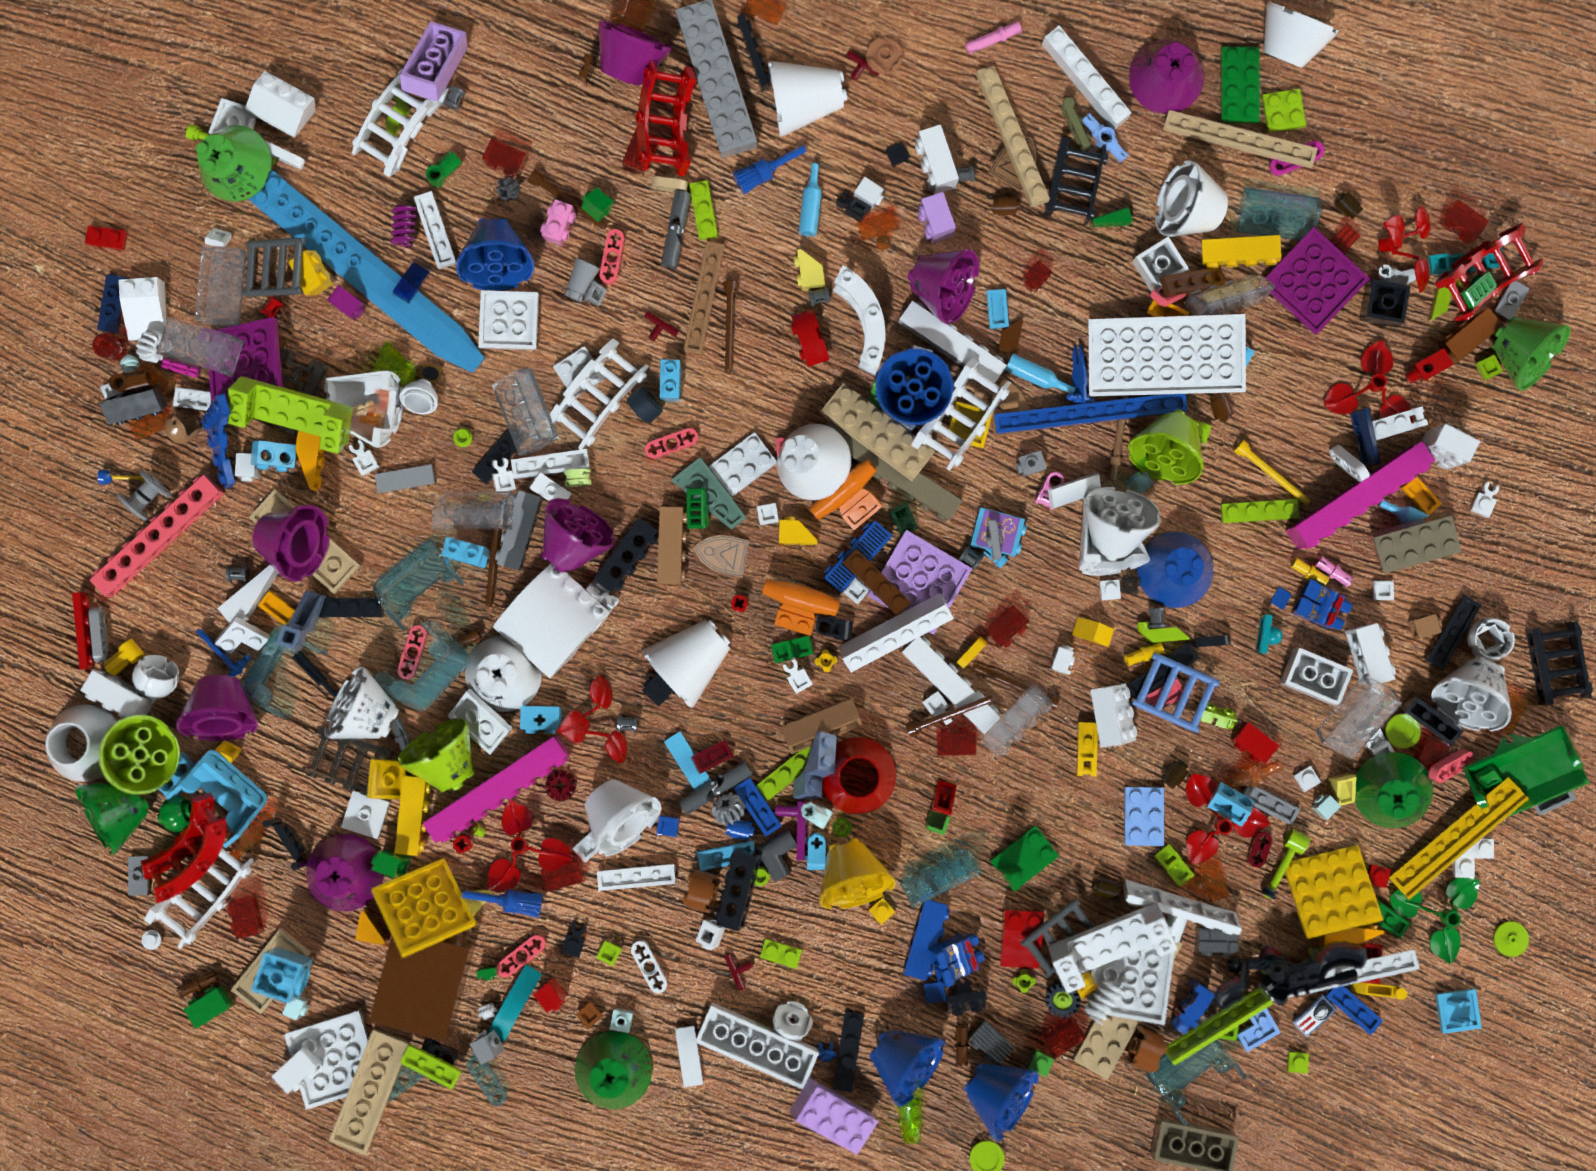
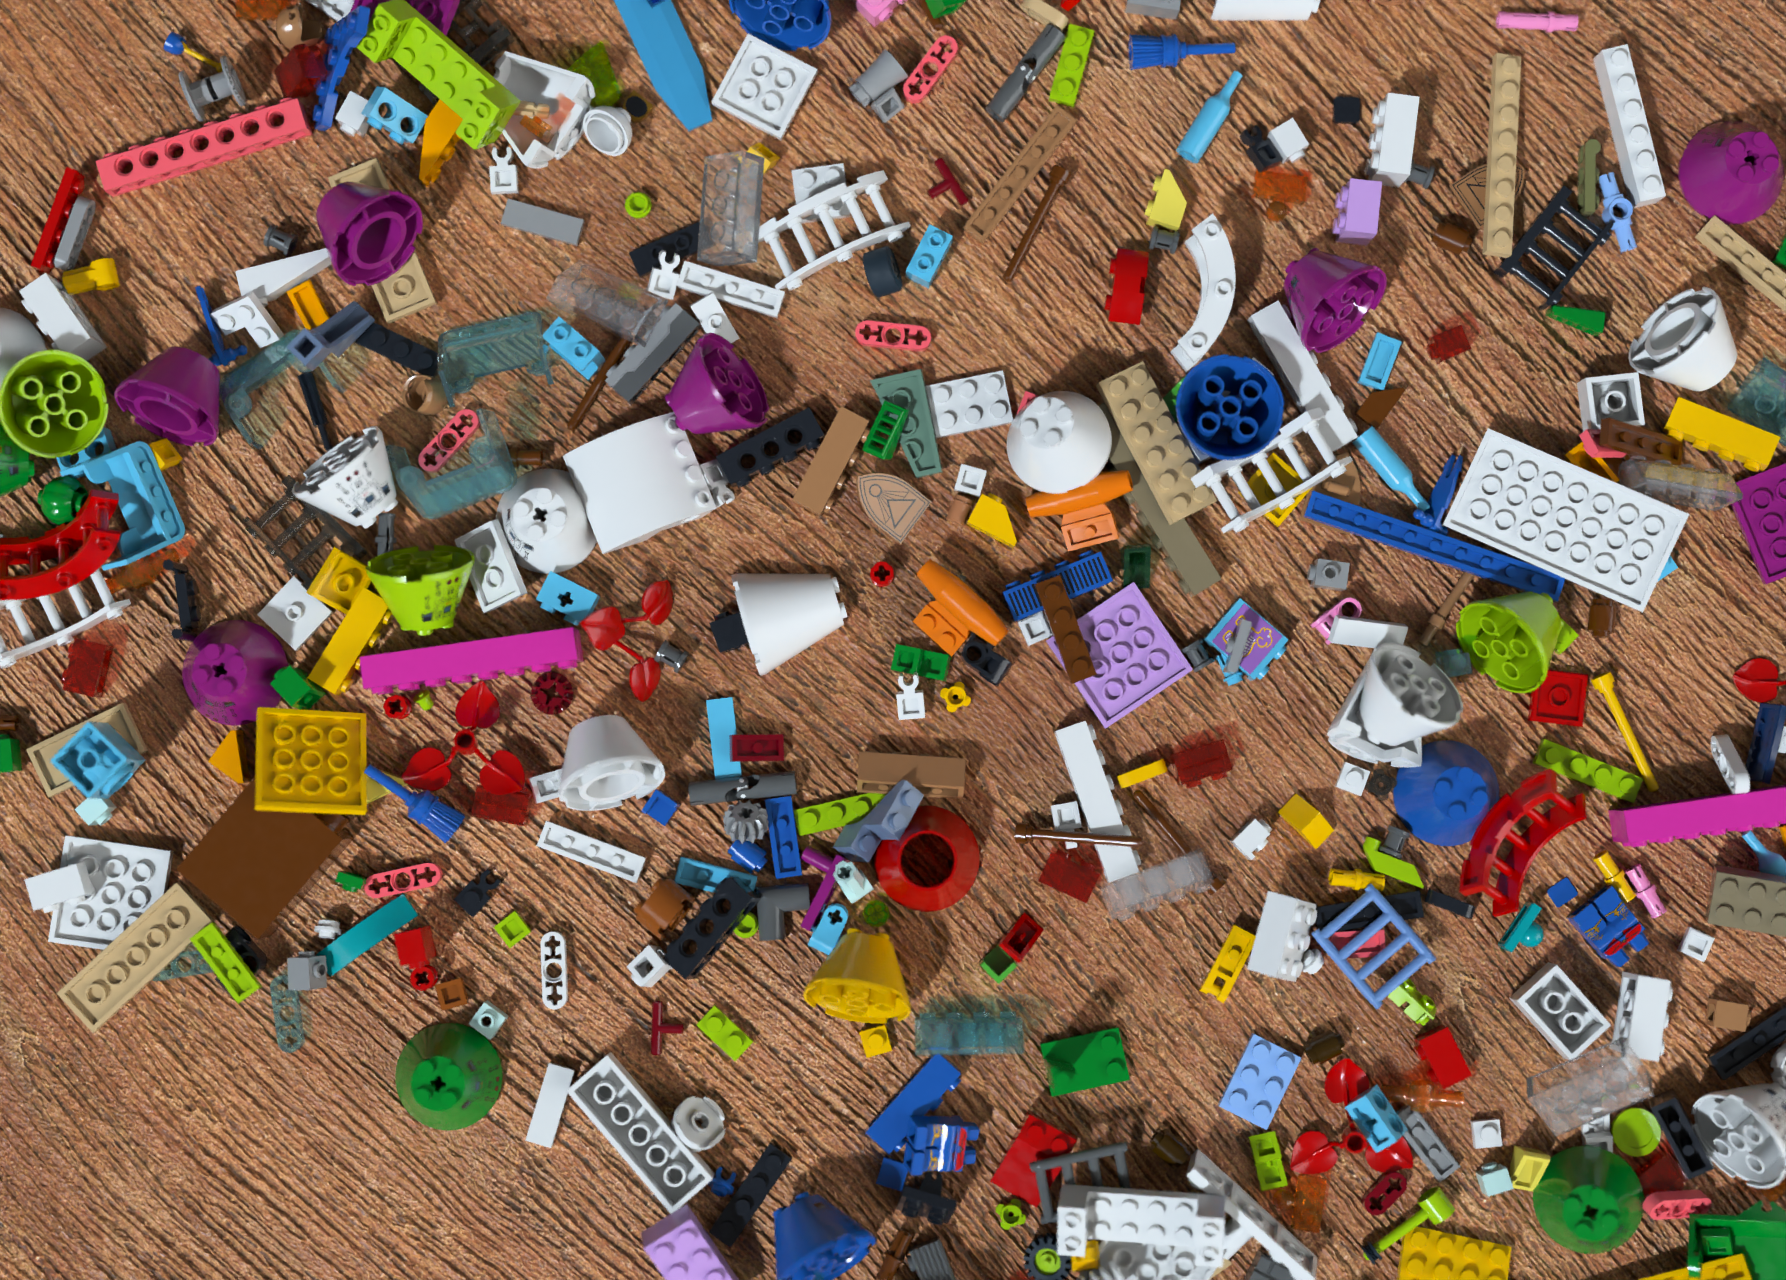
camera: 25 degrees right, 0 degrees up
white piece [132,655,179,702] -> none
yellowish green wheel [564,469,592,487] -> none
white brick [839,593,954,672] -> none
none -> clear red brick [274,44,328,98]
none -> medium nougat helmet [402,374,448,415]
none -> red bush [410,965,439,991]
none -> yellow tile [745,142,780,177]
none -> nougat piece [946,494,973,526]
none -> white plate [1301,949,1324,974]
none -> red fence [1459,768,1587,917]
none -> red tile [1528,670,1588,727]

